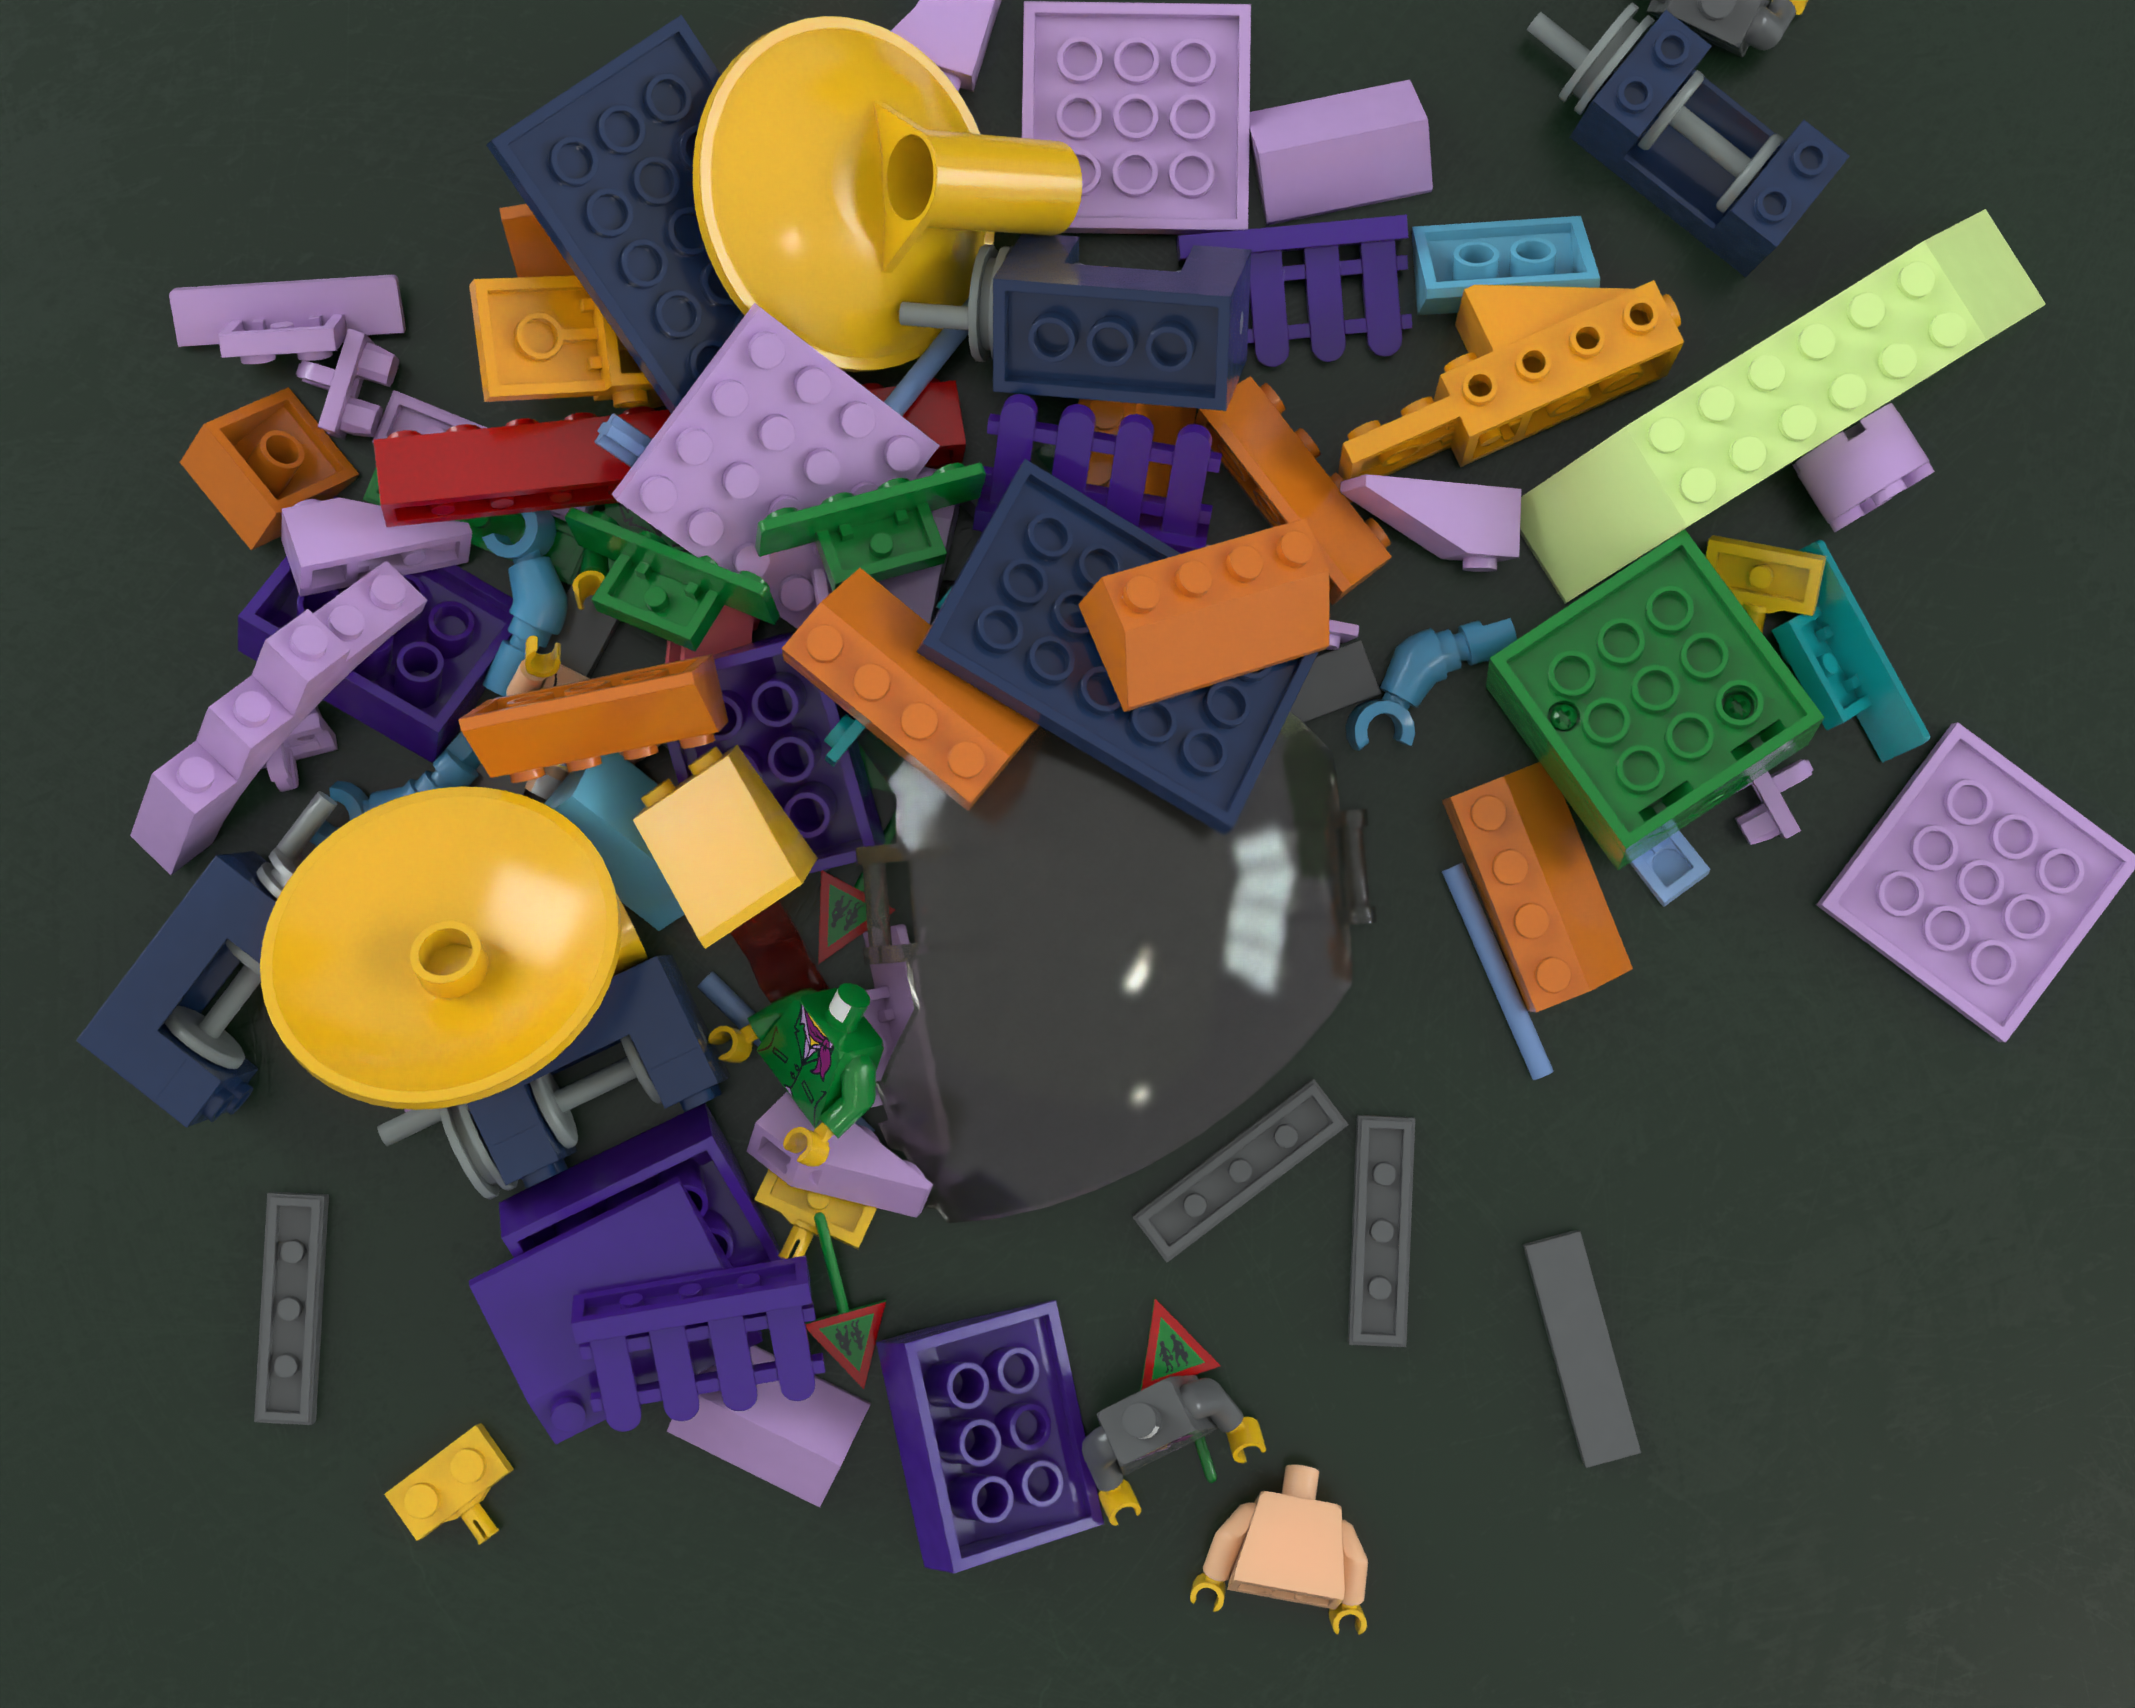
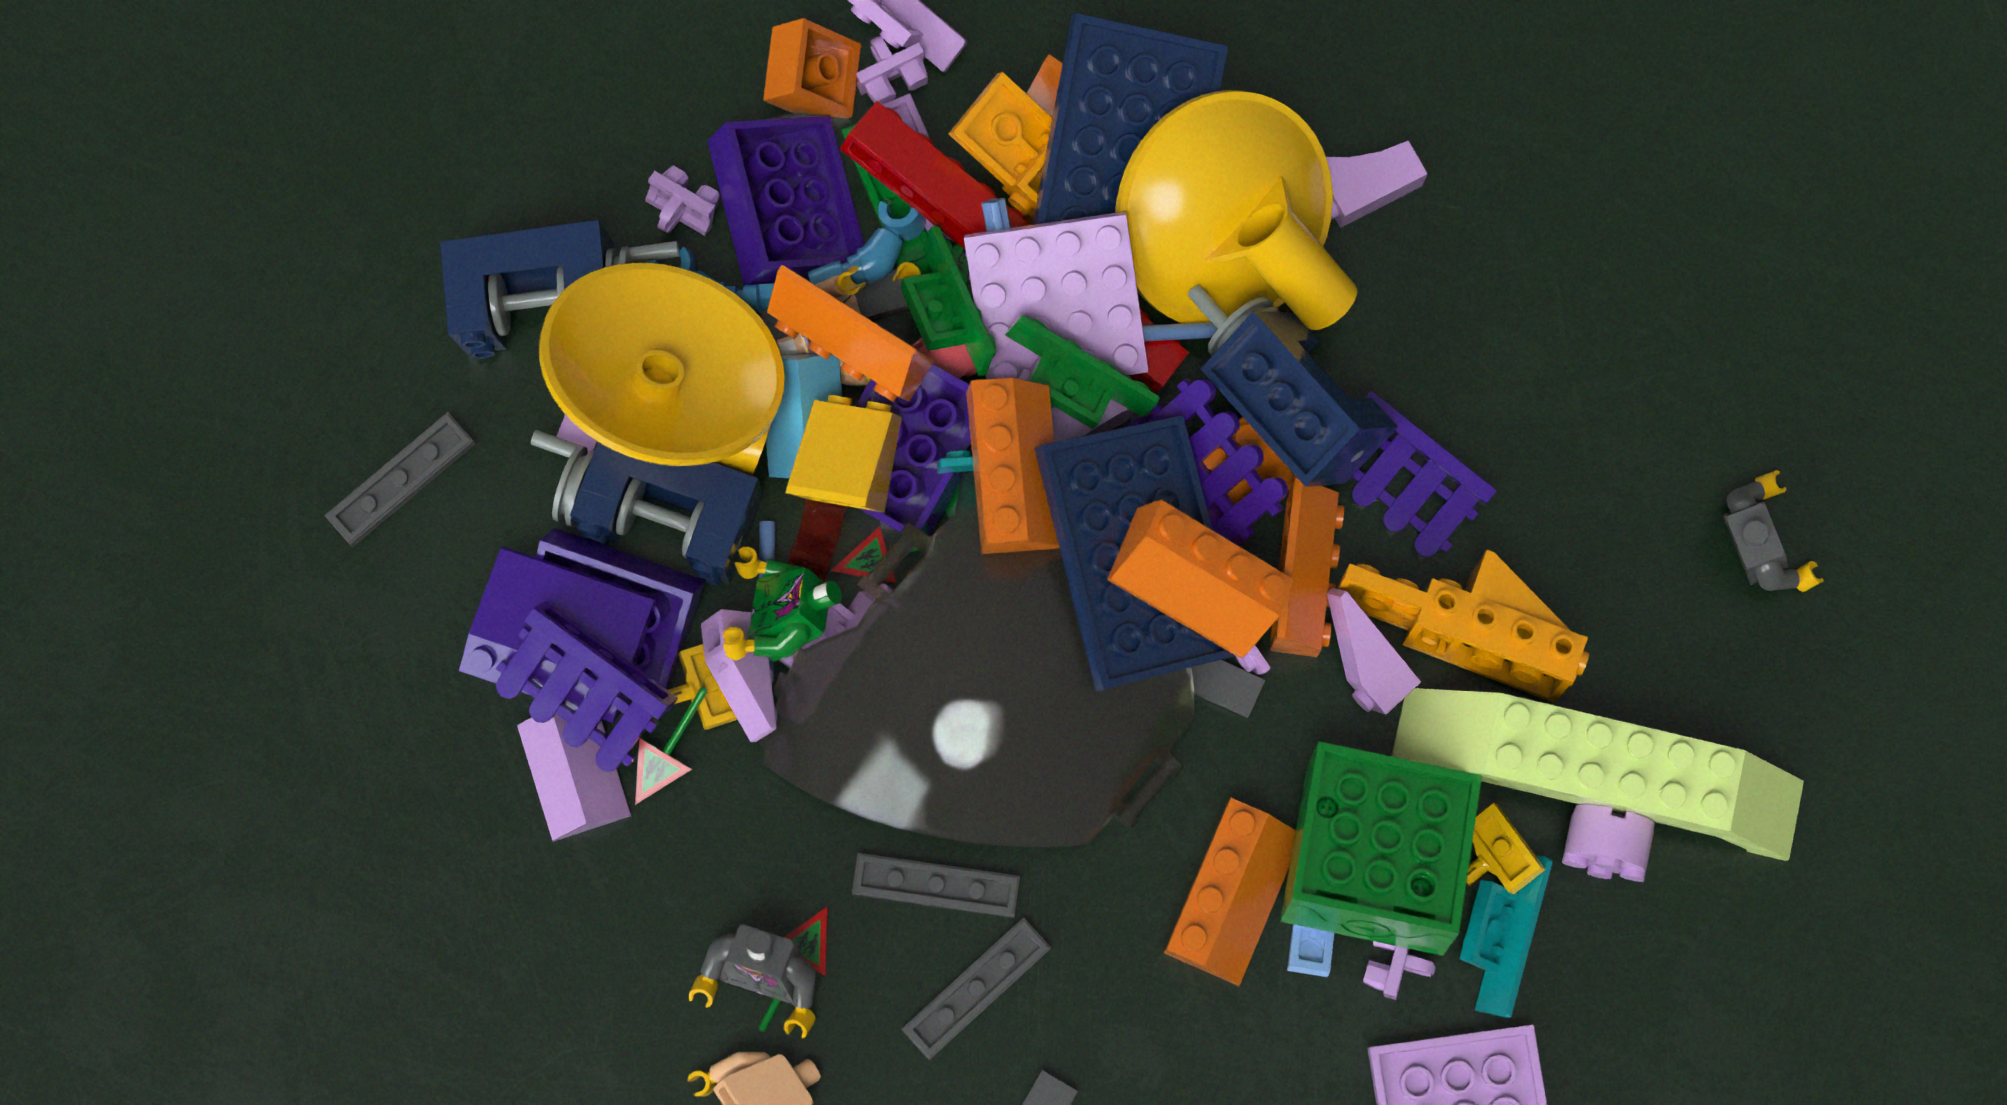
camera: 40 degrees right, 10 degrees down
lavender arch [130,560,427,875] -> none
lavender slope [281,497,472,597] -> none
yellow plate [384,1423,514,1545] -> none
dark purple slope [876,1300,1104,1573] -> none
lavender plate [1022,1,1251,235] -> none
lavender slope [1249,80,1433,226] -> none
dark azure piece [1345,618,1517,751] -> none
medium azure slope [1412,216,1600,315] -> none
medium blue bar [1442,862,1554,1080] -> none
dark blue piece [1526,2,1850,278] -> none

